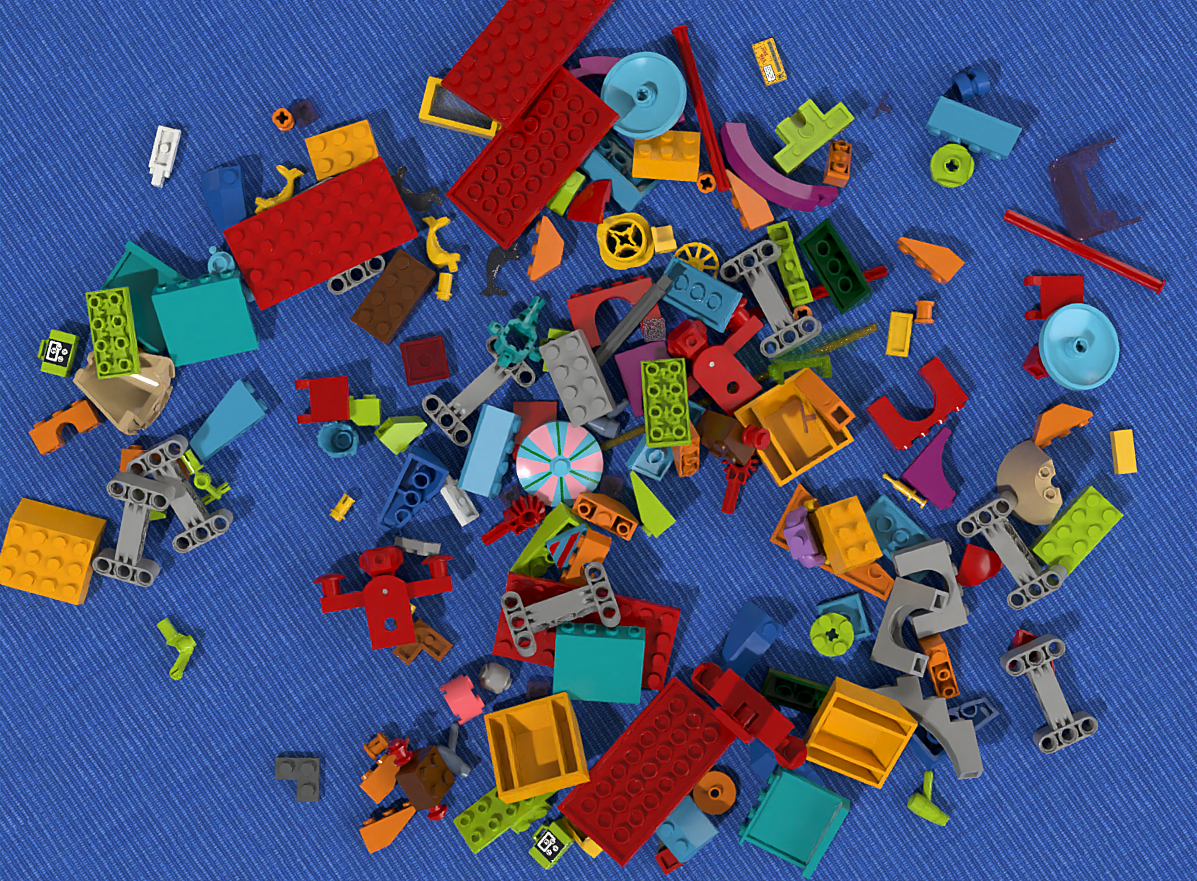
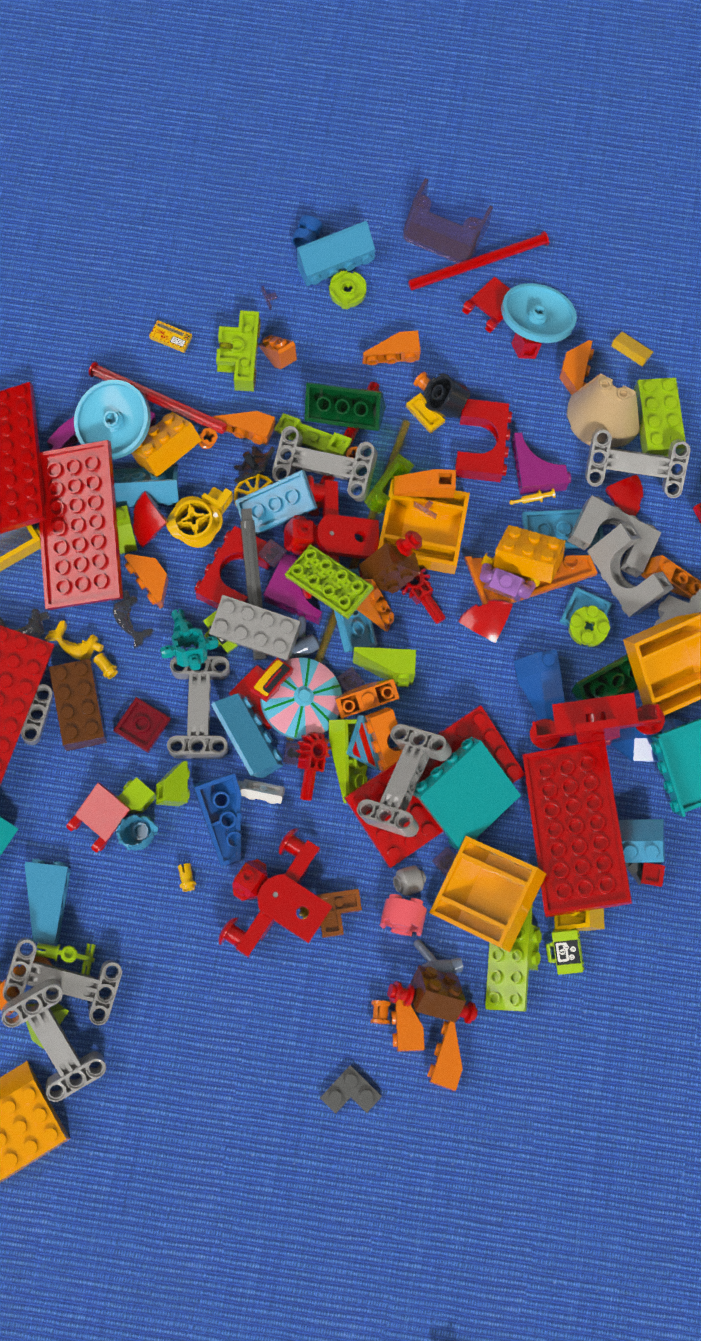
camera: 50 degrees left, 15 degrees down
lime pin [156,618,197,680] -> none
light grey hinge [394,536,441,556] -> none
orange plate [692,770,736,815] -> none
magenta arch [718,122,838,212] -> none
none -> black piece [234,445,275,483]
none -> slope [250,658,294,702]
none -> black brick [424,373,470,418]
none -> red brick [458,599,513,643]

